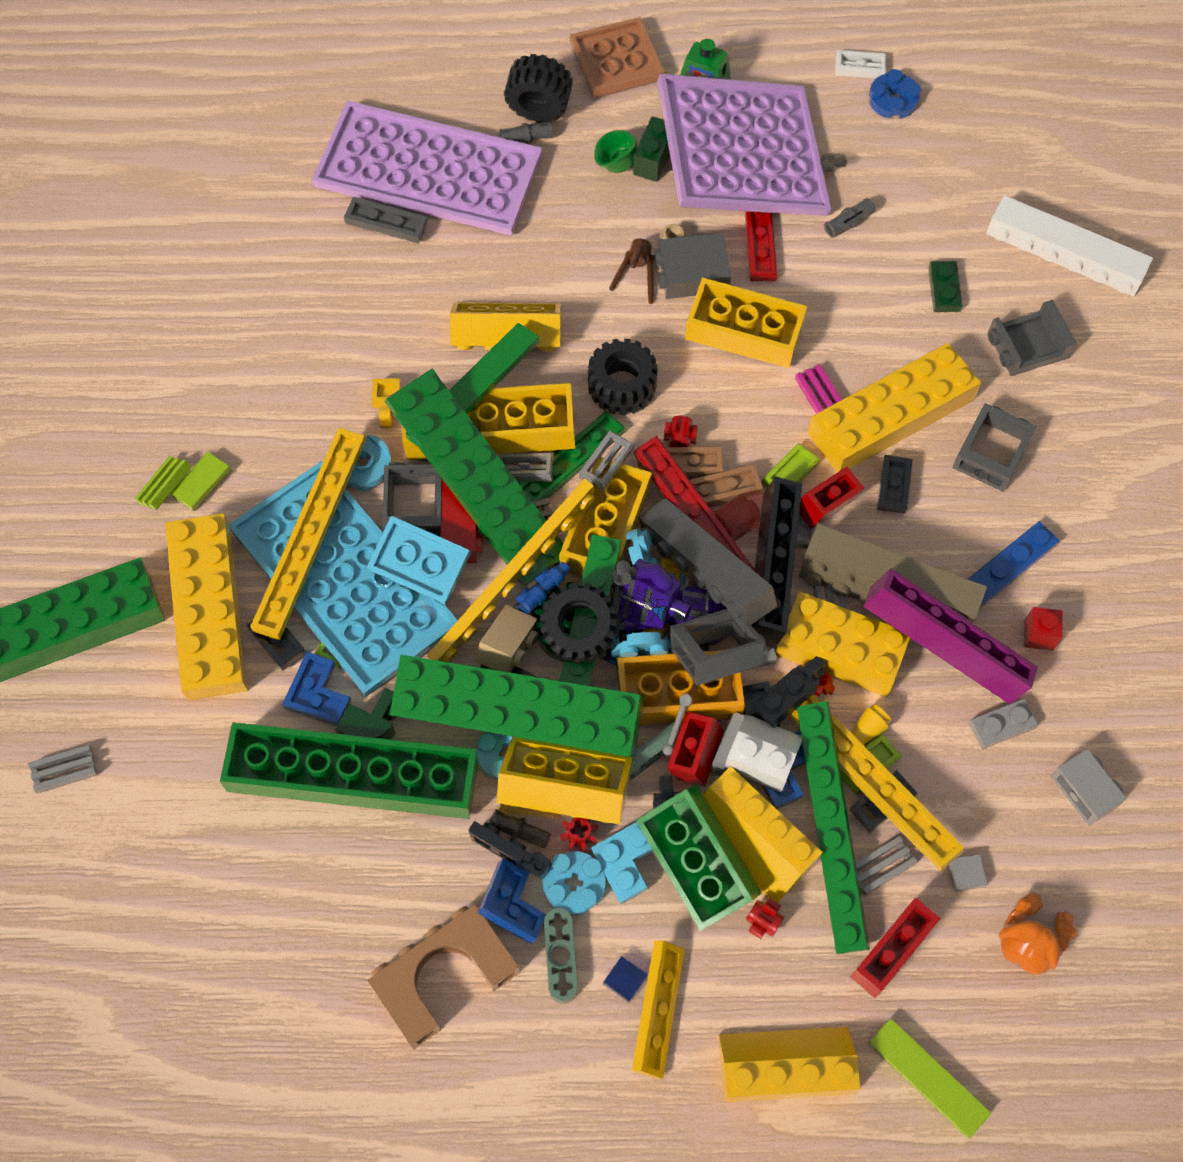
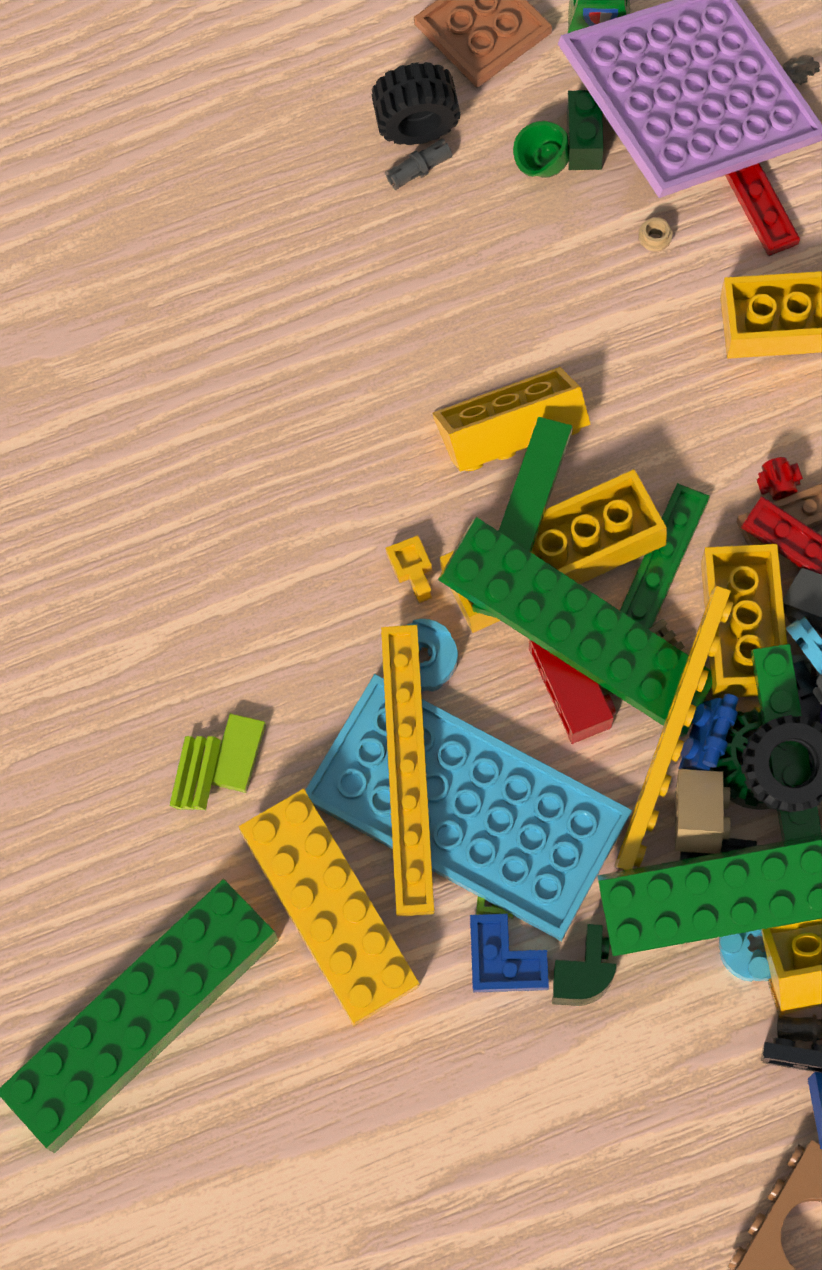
camera: 15 degrees left, 5 degrees up
light grey tile [28,745,97,794] -> none
green brick [220,722,478,819] -> none
black plate [246,620,306,671] -> none
lavender plate [312,101,542,236] -> none
dark grey plate [344,197,428,243] -> none
medium azure plate [366,516,471,605] -> none
dark grey window [382,462,442,537] -> none
light grey tile [498,453,555,482] -> none
light grey tile [579,431,634,491] -> none
black tyre [588,338,658,415] -> none
reddish brown plant [609,238,654,304] -> none
dark grey brick [654,233,731,299] -> none

